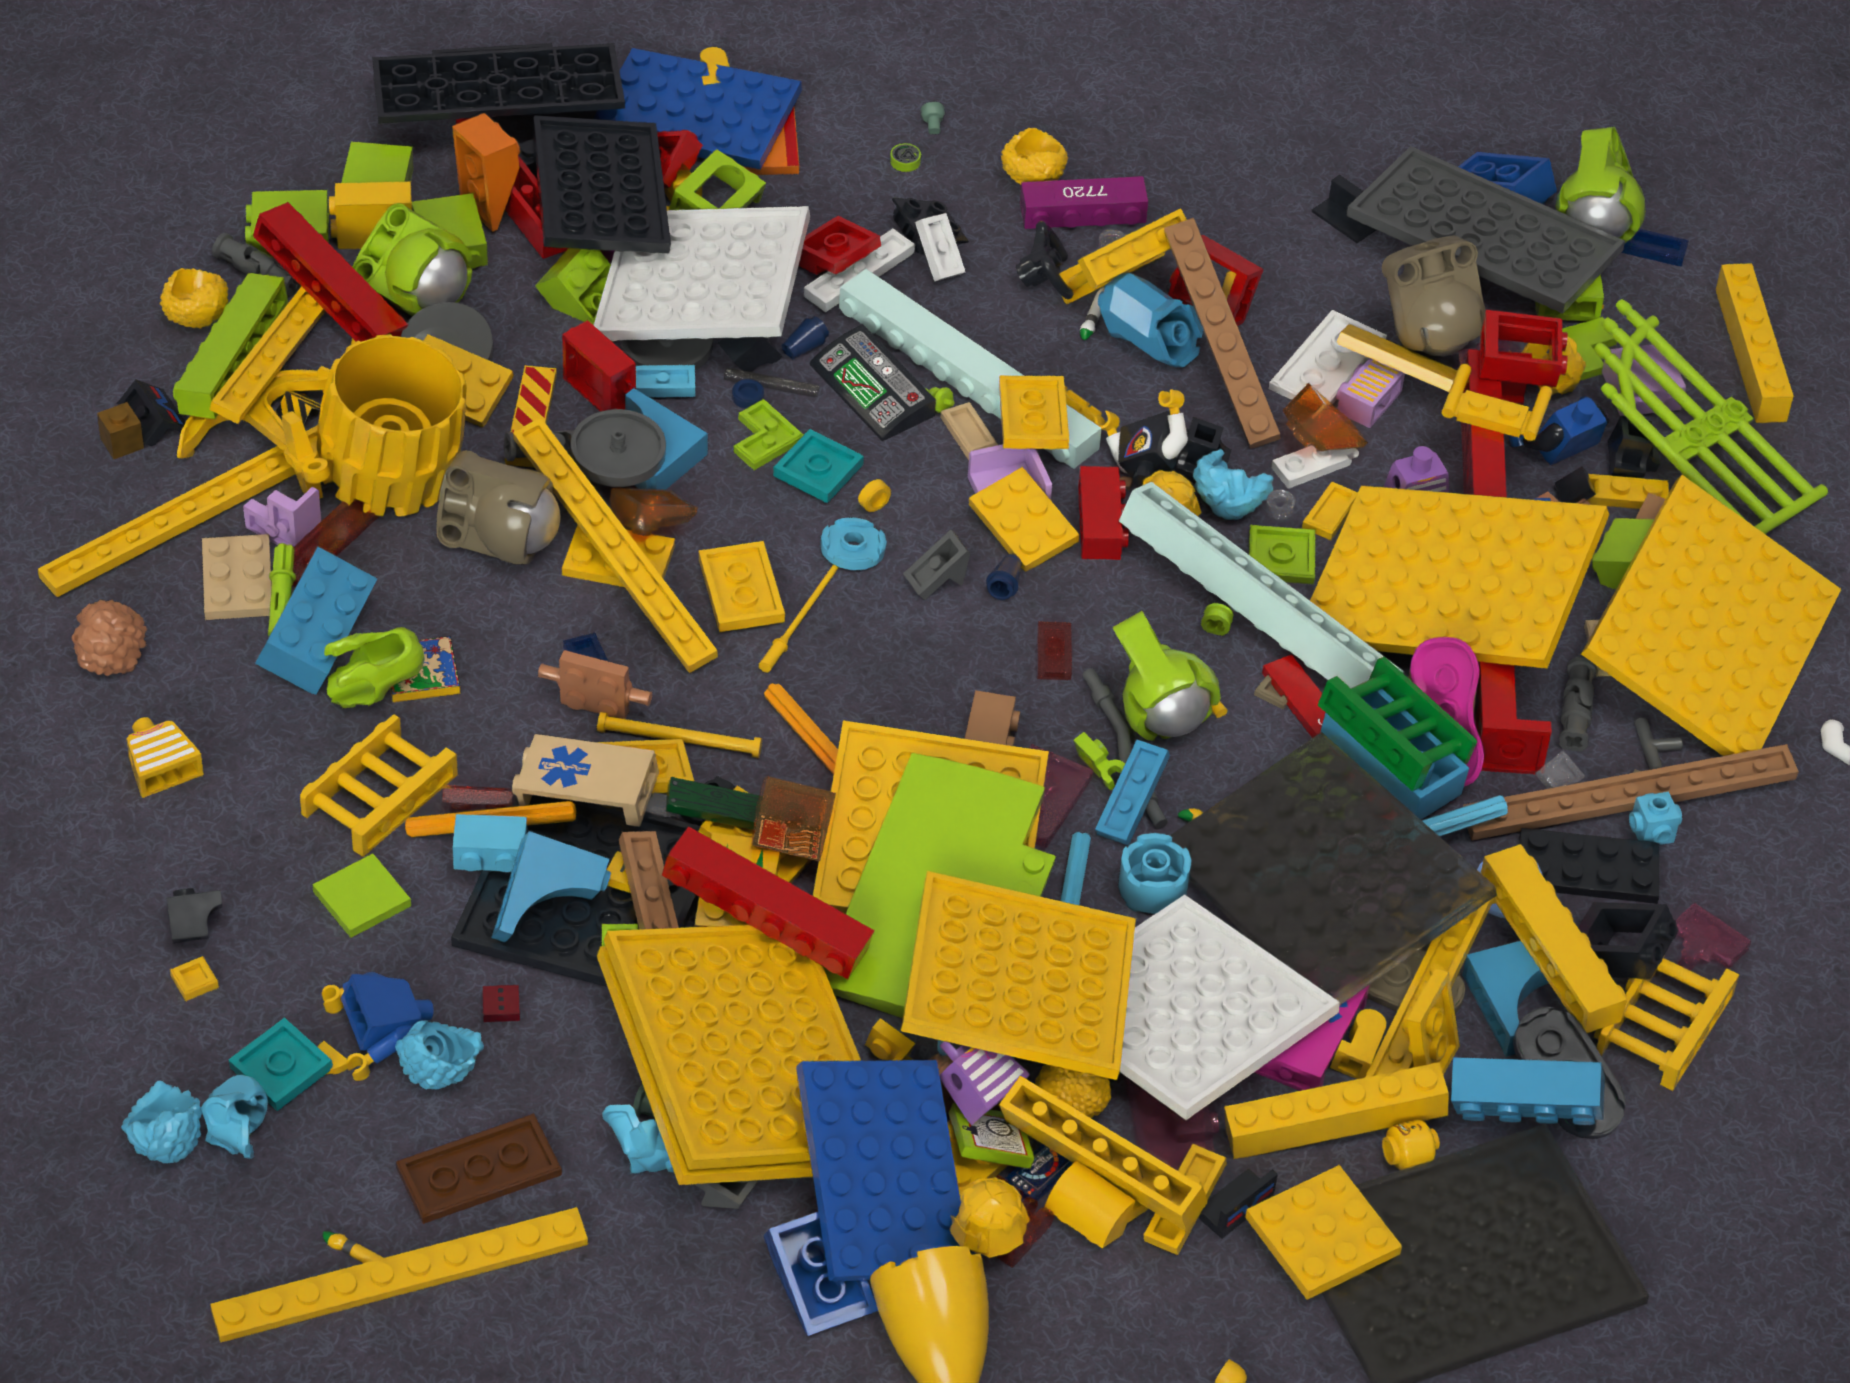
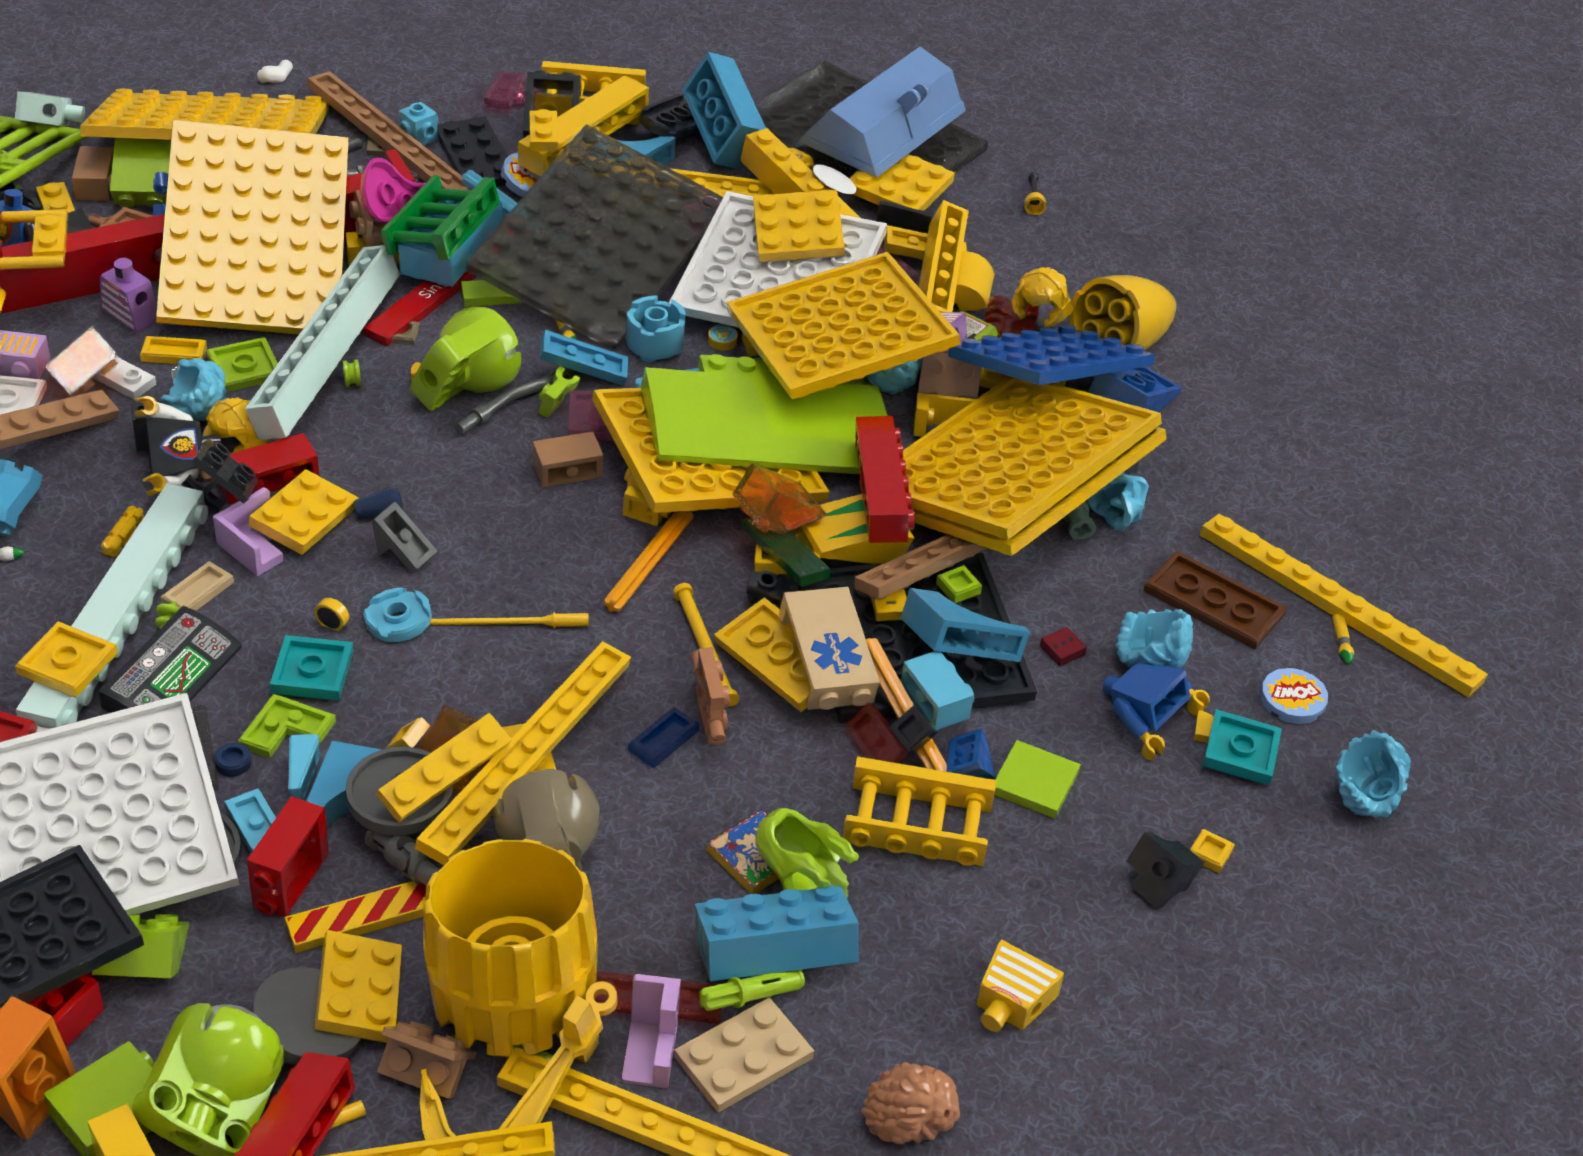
camera: 120 degrees left, 5 degrees down
medium azure head [200,1075,268,1159] -> none
sticker [276,391,321,425] -> none
yellow plate [699,541,785,632] -> none
yellow plate [999,375,1069,450] -> none
clear red plate [1037,621,1072,680] -> none
yellow plate [1404,969,1460,1075] -> none
none -> light aqua torso [15,91,85,126]
none -> yellow tile [15,621,118,698]
none -> black plate [181,438,259,514]
none -> medium azure slope [288,734,320,800]
none -> yellow plate [376,713,512,823]
none -> yellow tile [386,717,430,749]
none -> yellow plate [530,109,558,151]
none -> yellow plate [753,190,845,262]
none -> medium blue piece [795,47,966,177]
none -> white sticker [813,165,856,194]
none -> black tile [889,705,938,755]
none -> blue slope [946,728,996,779]
none -> tile [1260,668,1328,724]

